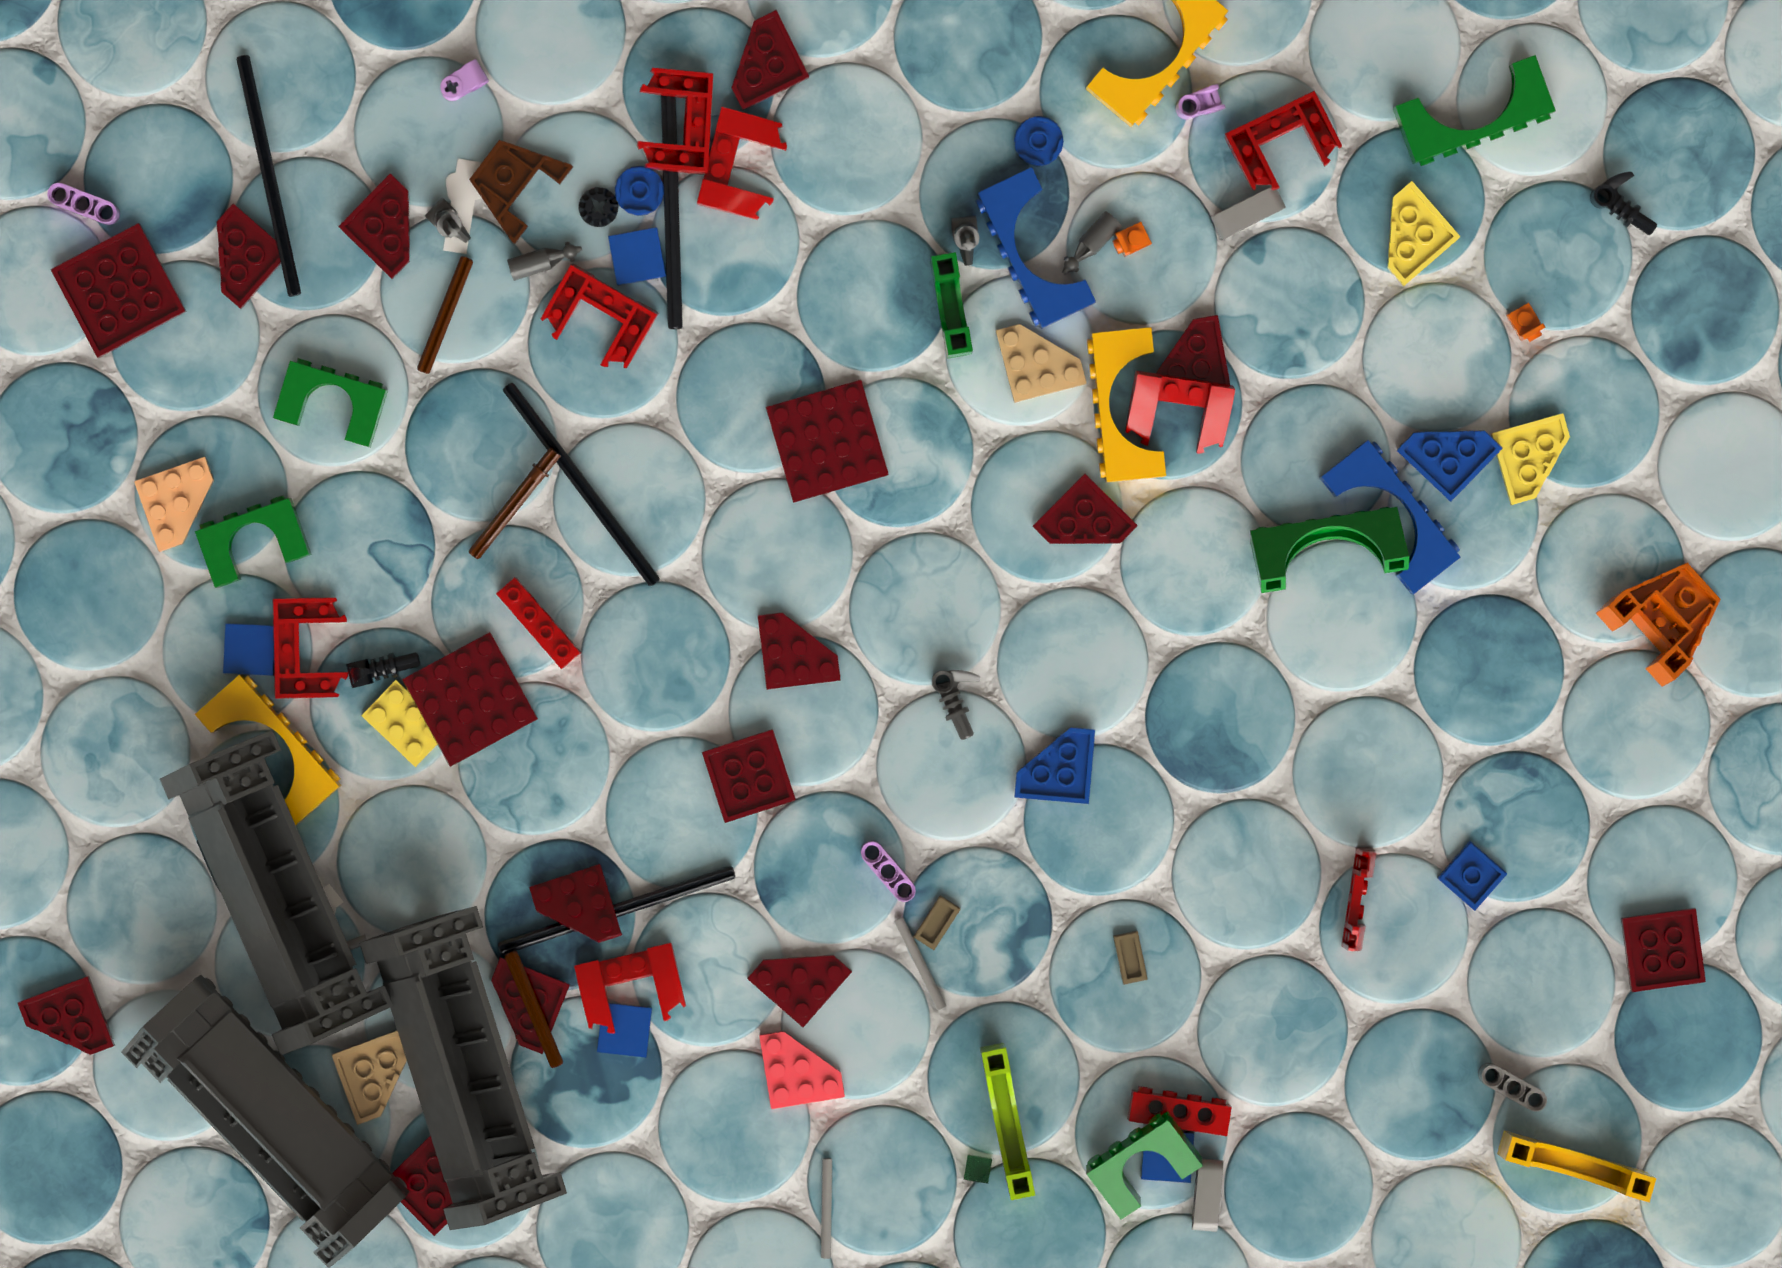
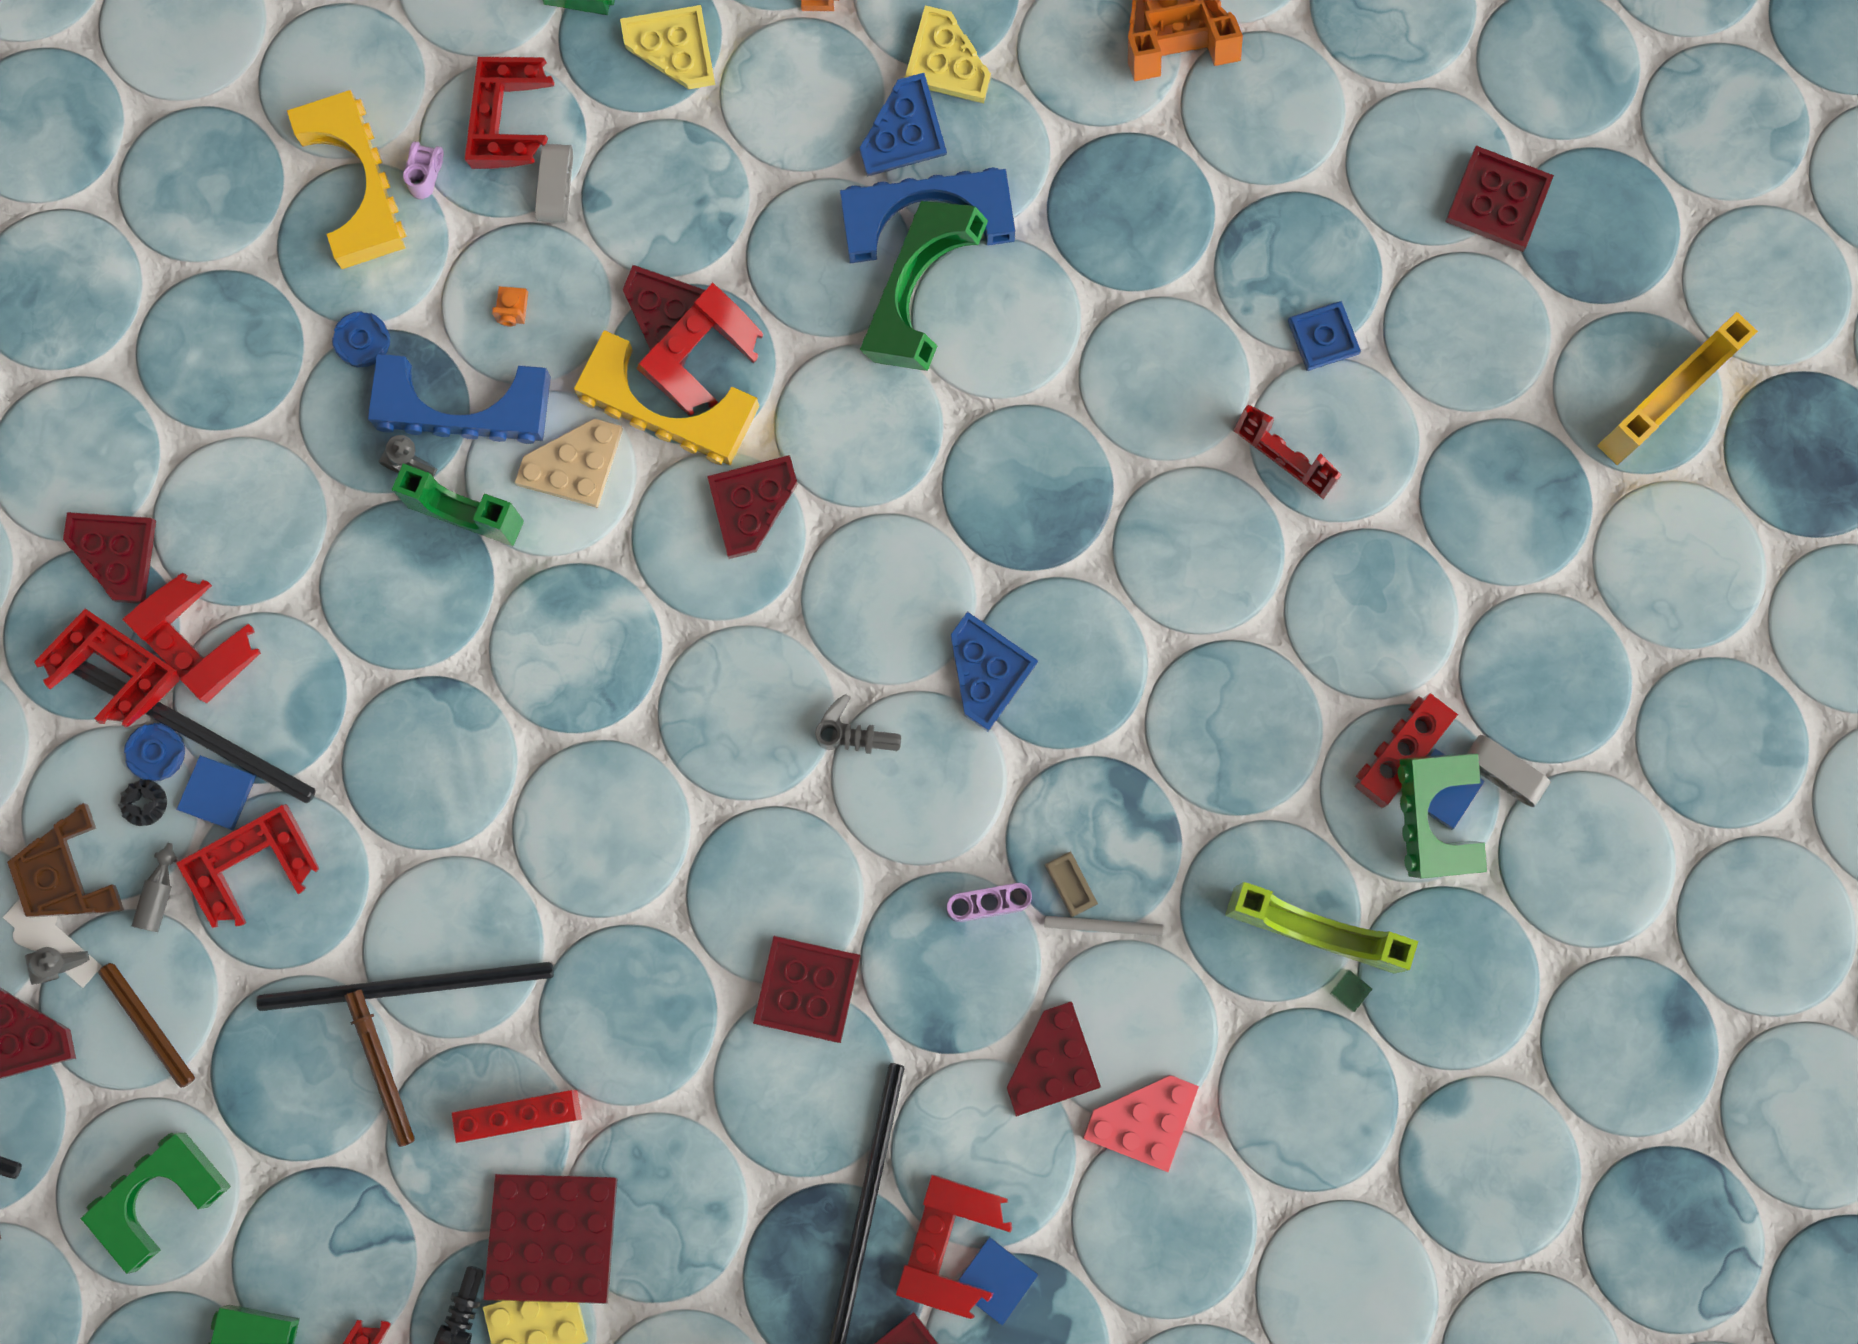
camera: 60 degrees left, 10 degrees down
dark red plate [529,864,622,943] -> none
dark red plate [758,613,841,690] -> none
dark red plate [766,380,889,503] -> none
light grey piece [821,1158,832,1259] -> none
dark grey wheel [1062,211,1122,275] -> none
dark tan tile [1113,931,1148,985] -> none
light grey beam [1478,1063,1547,1112] -> none

